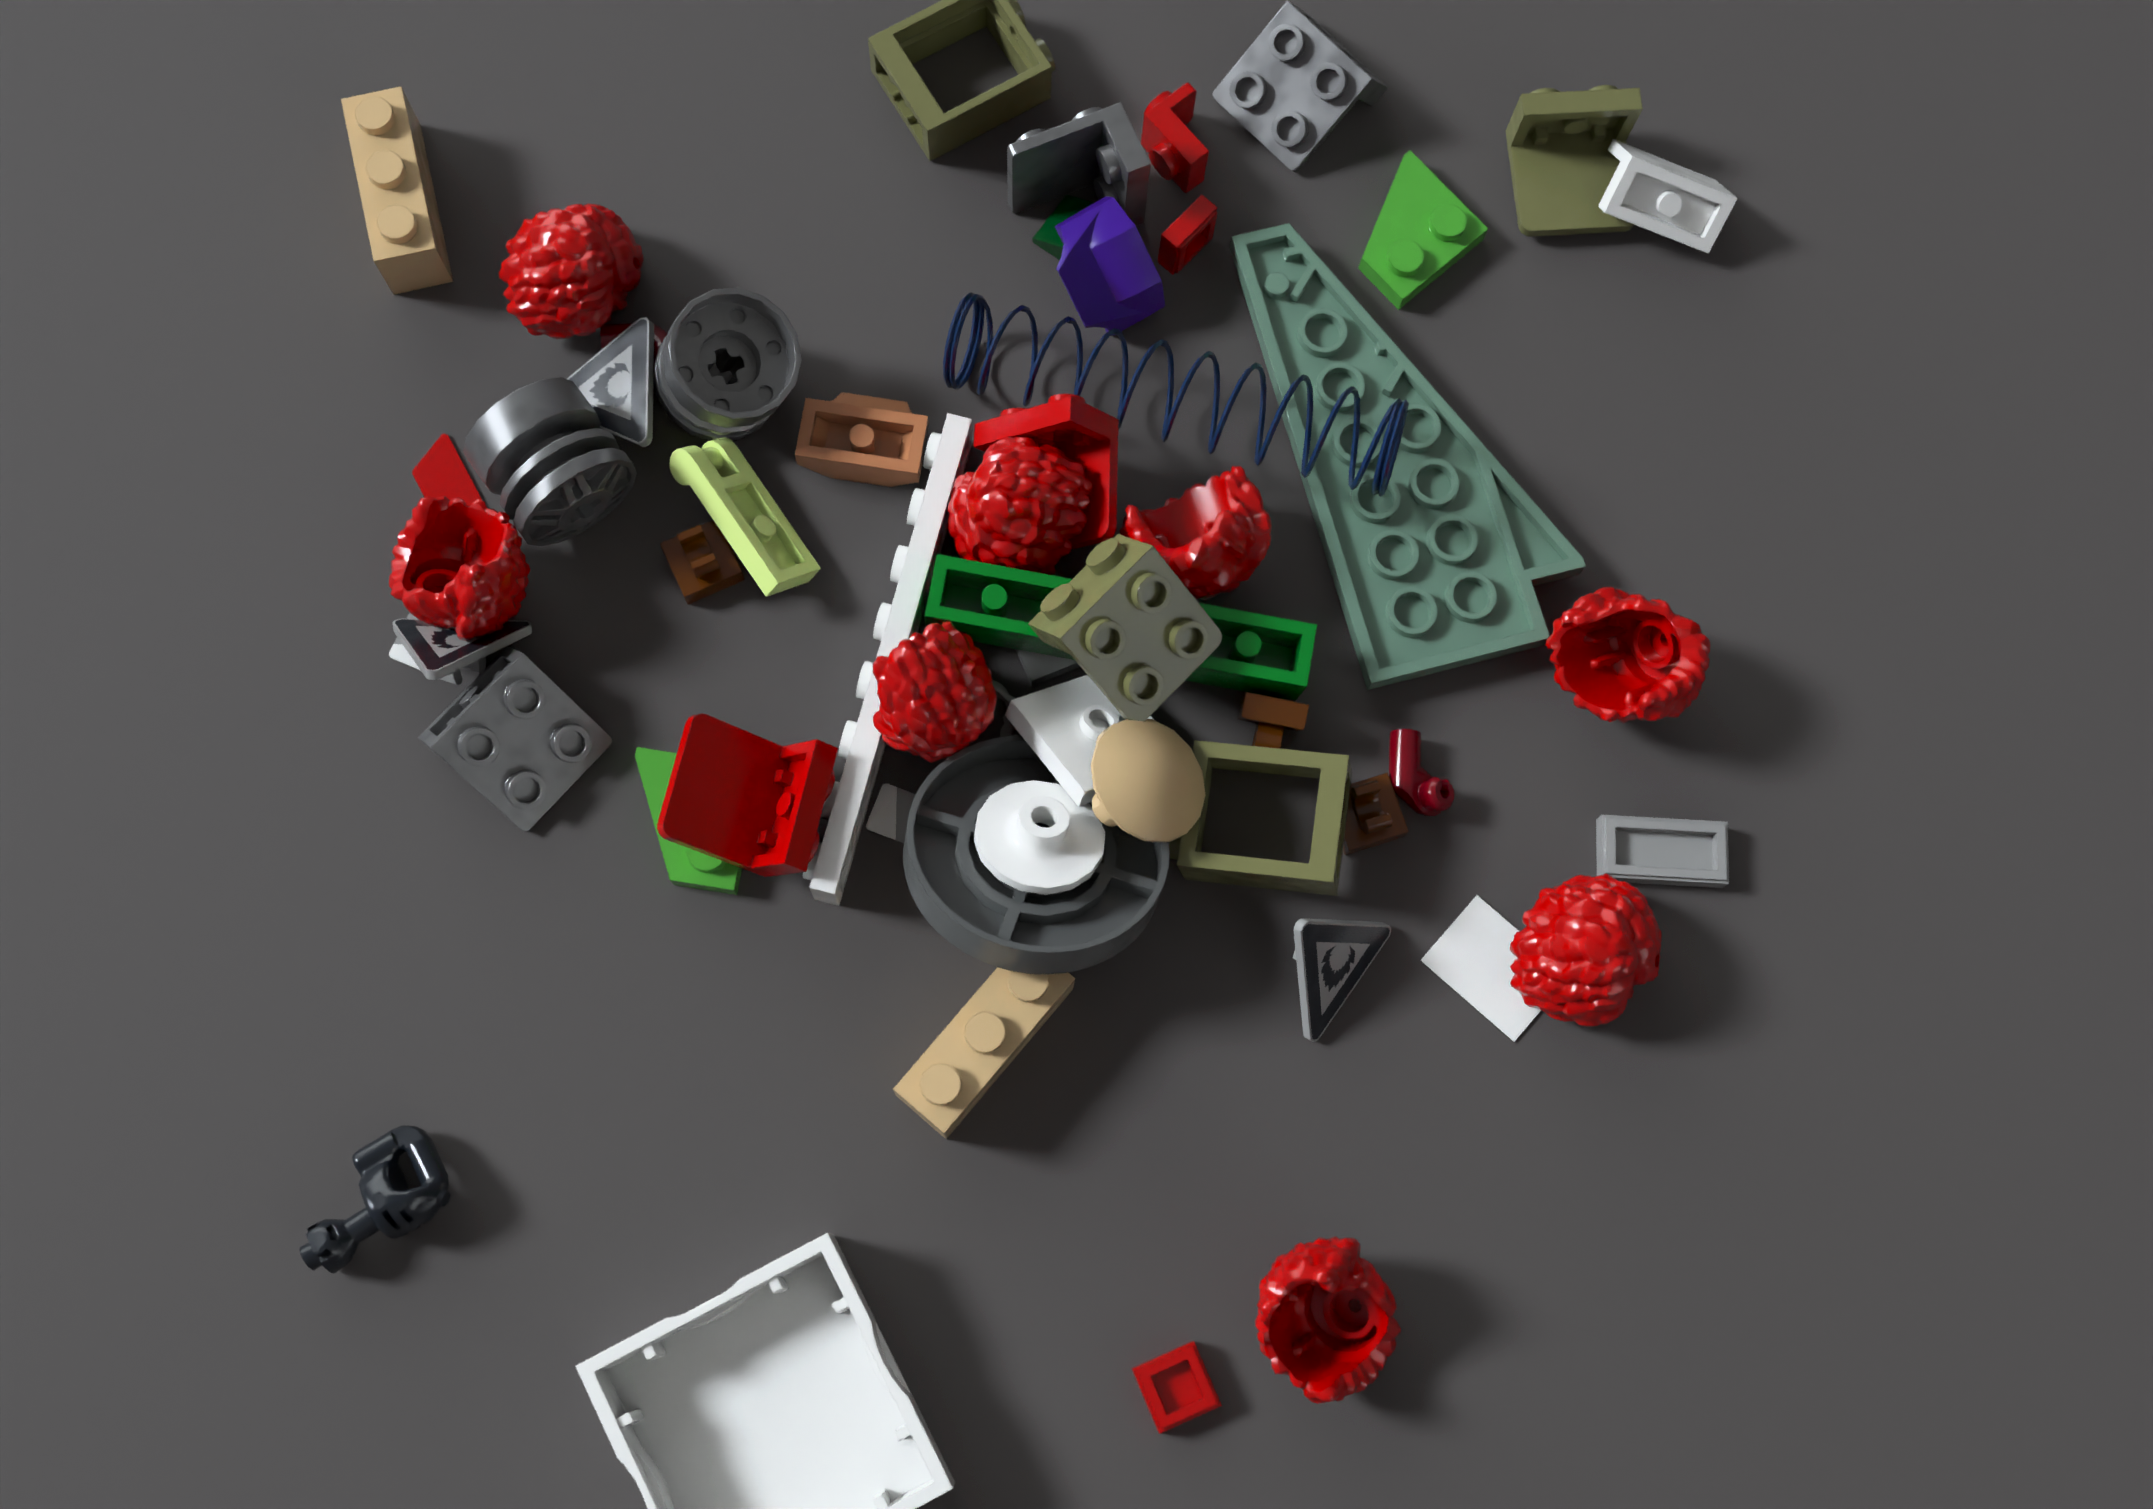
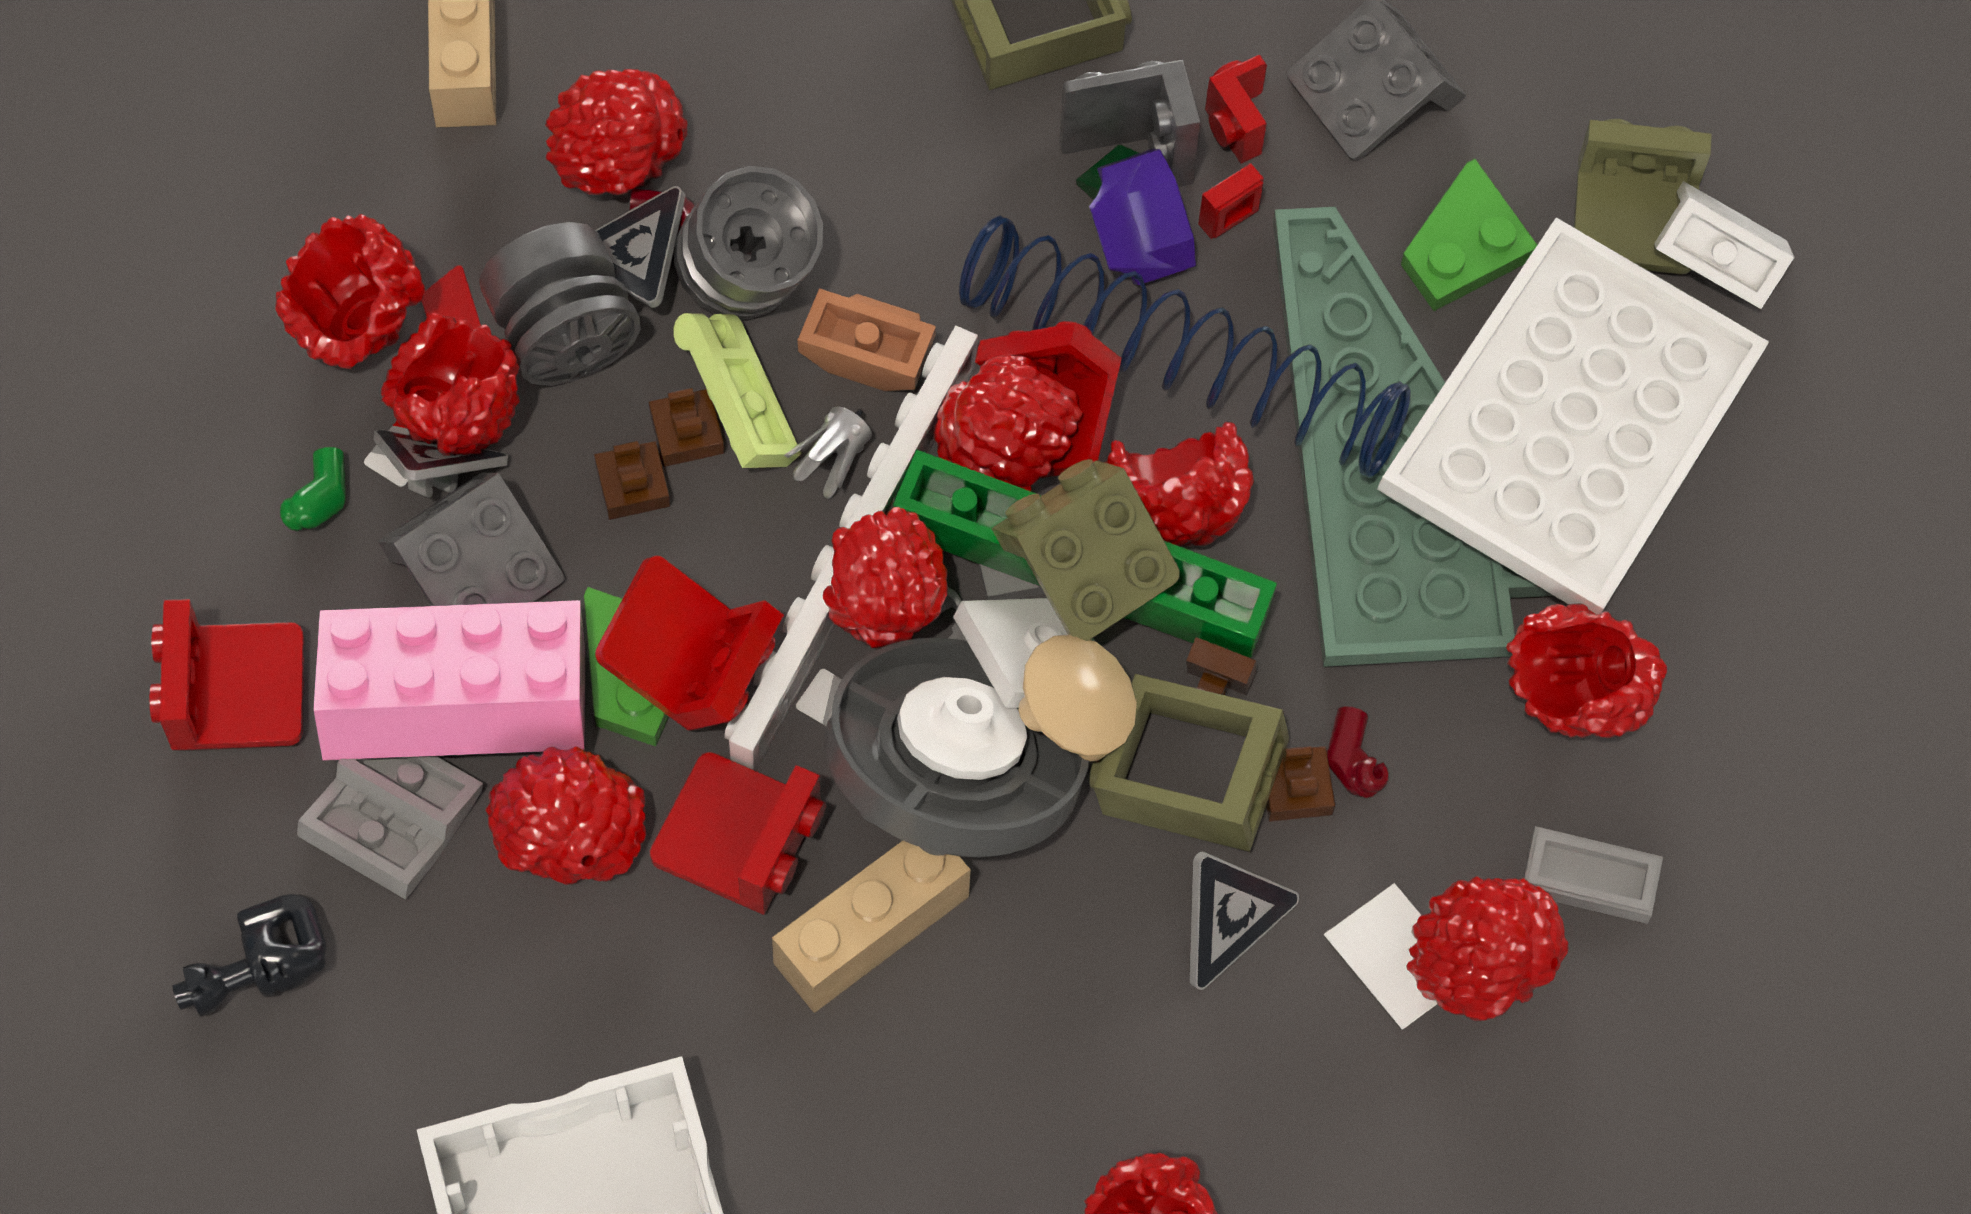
camera: 15 degrees right, 10 degrees down
none -> red bracket [149,599,304,750]
none -> red hair [275,214,425,369]
none -> green arm [280,447,346,531]
none -> light grey slope [297,756,483,900]
none -> bright pink brick [314,601,585,760]
none -> red hair [485,746,646,885]
none -> reddish brown tile [594,441,670,520]
none -> red bracket [650,752,826,915]
none -> flat silver piece [784,407,872,500]
none -> white plate [1377,218,1769,614]

